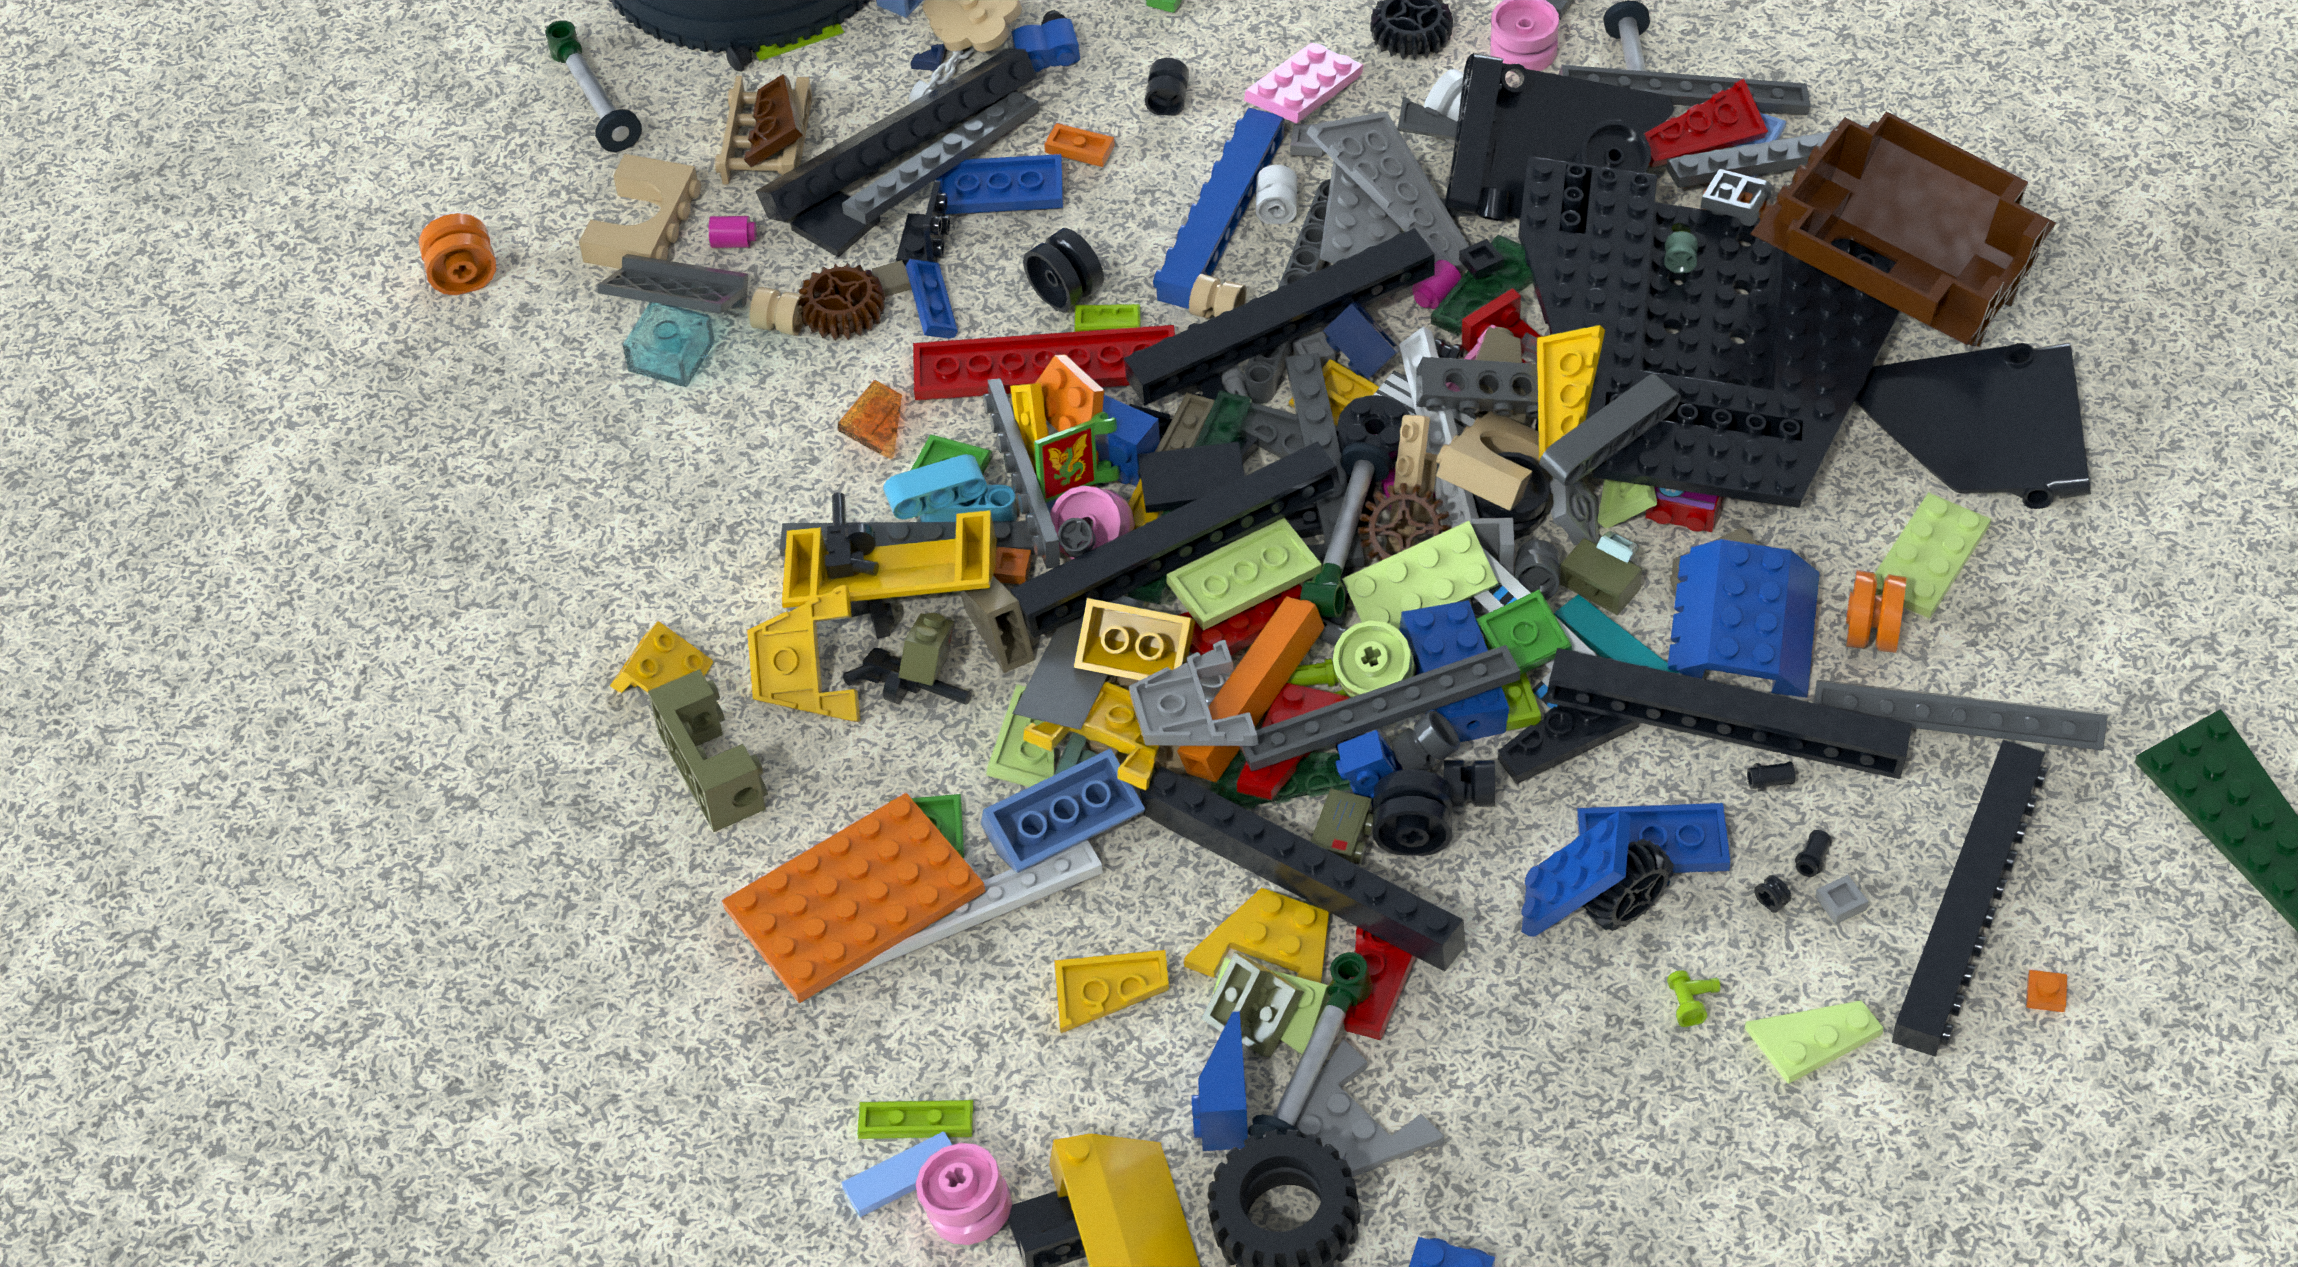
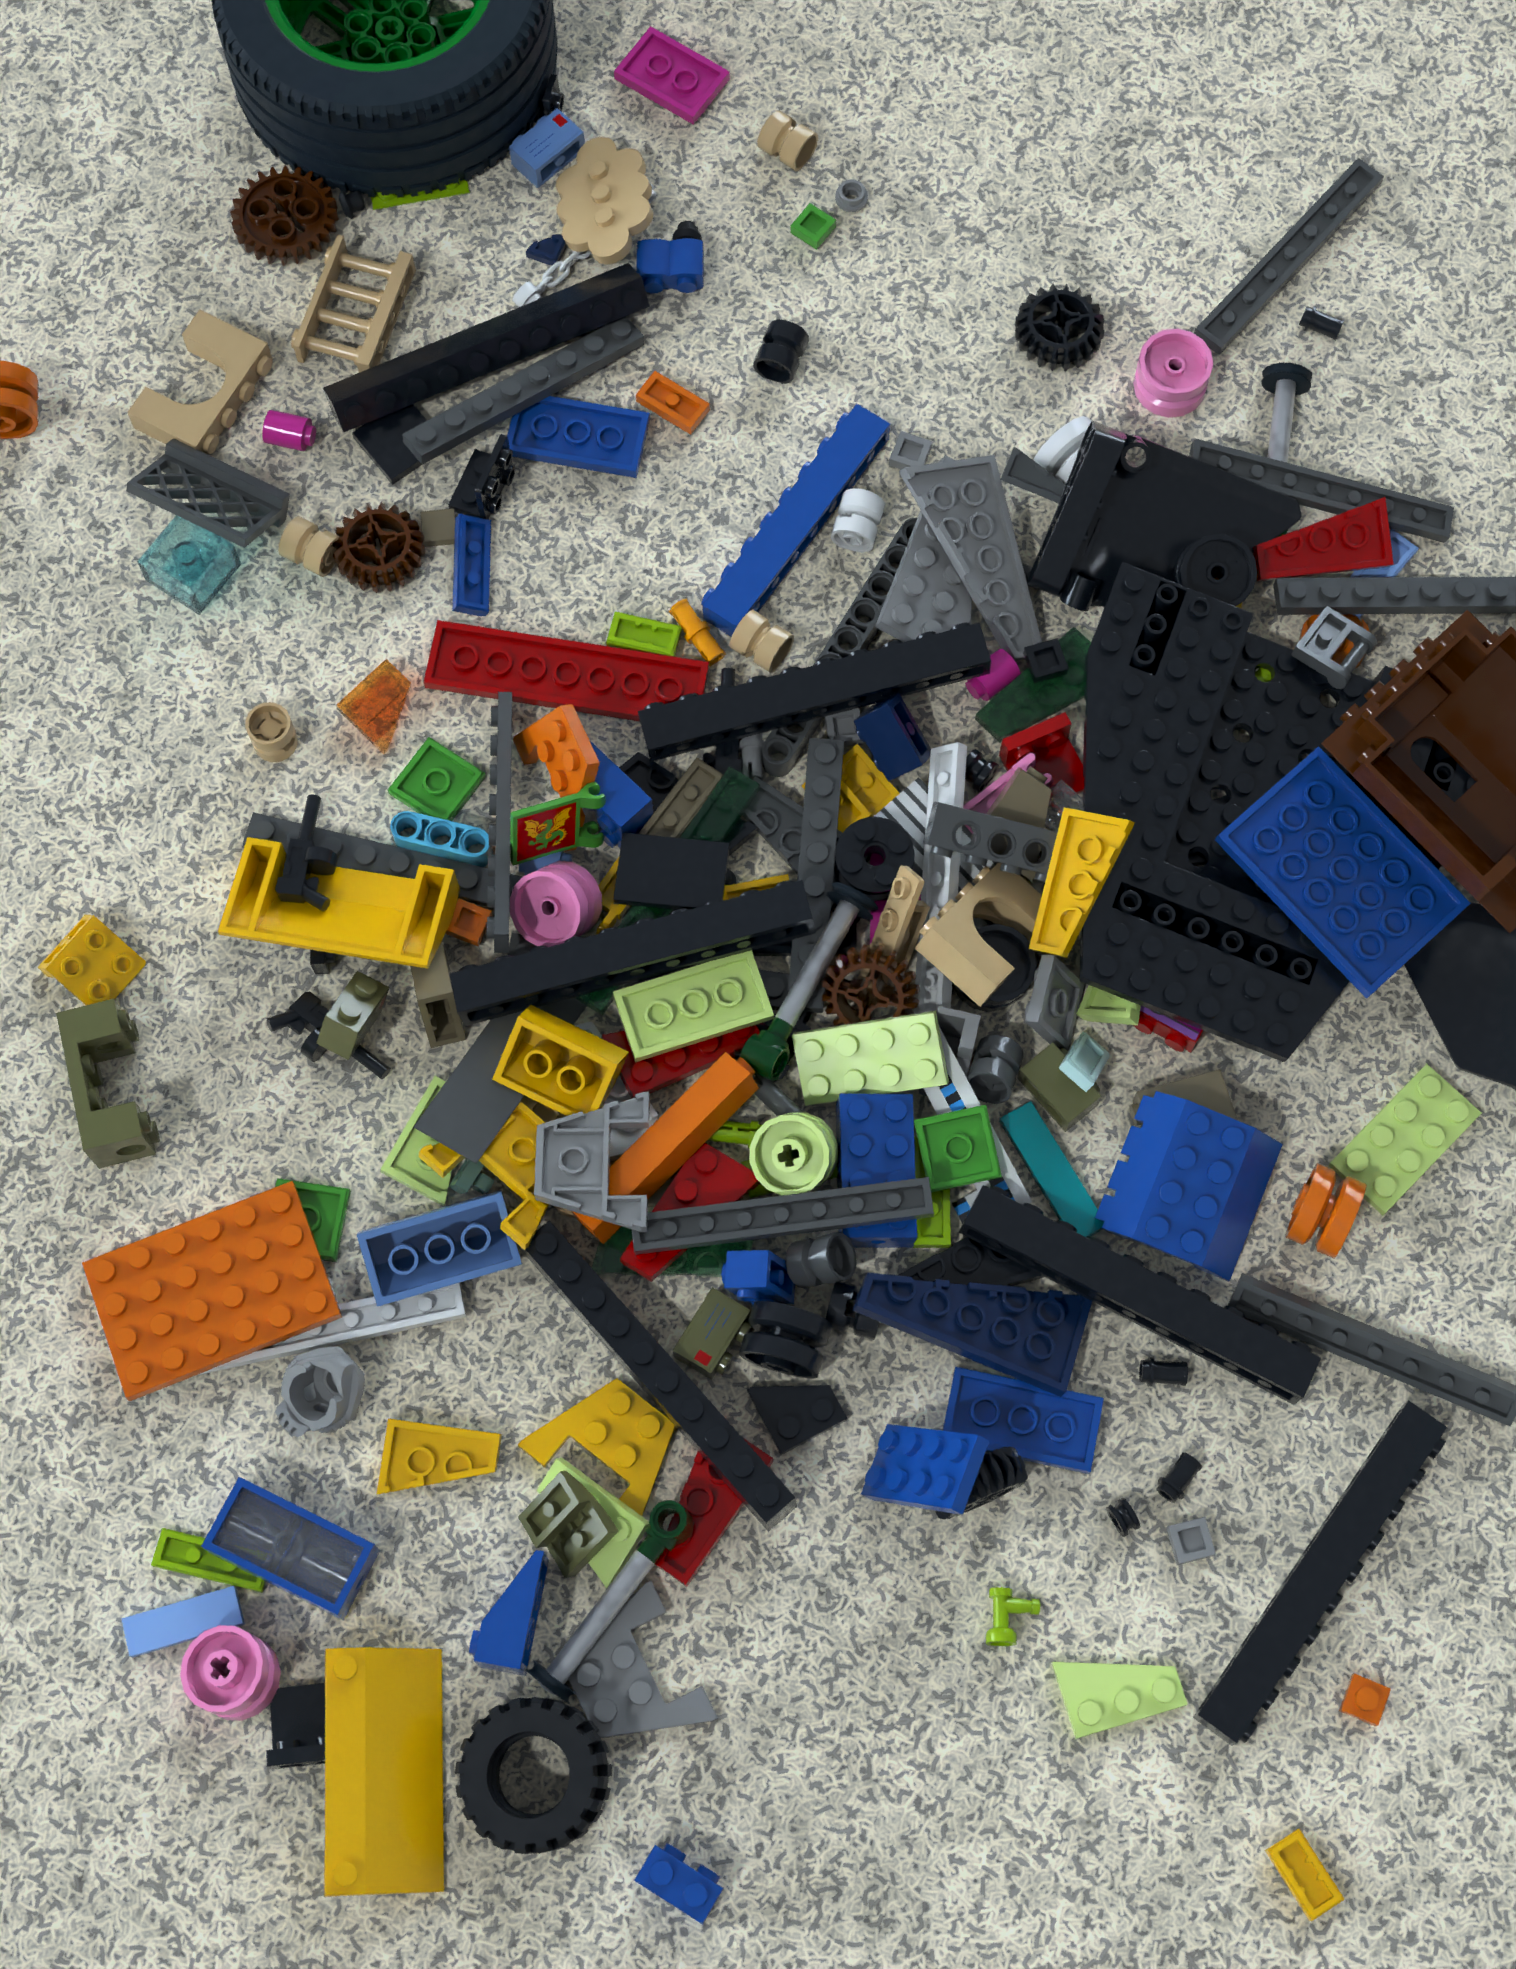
camera: 10 degrees right, 20 degrees up
piece [545,20,642,153] -> none
reddish brown wing [744,74,803,168] -> none
yellow wing [747,585,860,722] -> none
medium azure beam [883,454,987,520] -> none
yellow hinge [1010,383,1049,477] -> none
black wheel [1023,228,1104,313] -> none
dark grey wheel [1058,518,1096,558] -> none
bright pink plate [1244,42,1363,123] -> none
dark grey beam [1539,374,1681,487] -> none
sand green wheel [1664,232,1698,273] -> none
none -> clear brick [201,1477,380,1621]
none -> reddish brown gear [230,165,339,266]
none -> tan wheel [245,702,298,762]
none -> light grey helmet [275,1346,365,1437]
none -> light orange pin [669,599,726,666]
none -> black wing [747,1385,848,1455]
none -> dark blue wing [853,1273,1092,1397]
none -> blue plate [1214,746,1470,999]
none -> yellow plate [1265,1828,1345,1921]

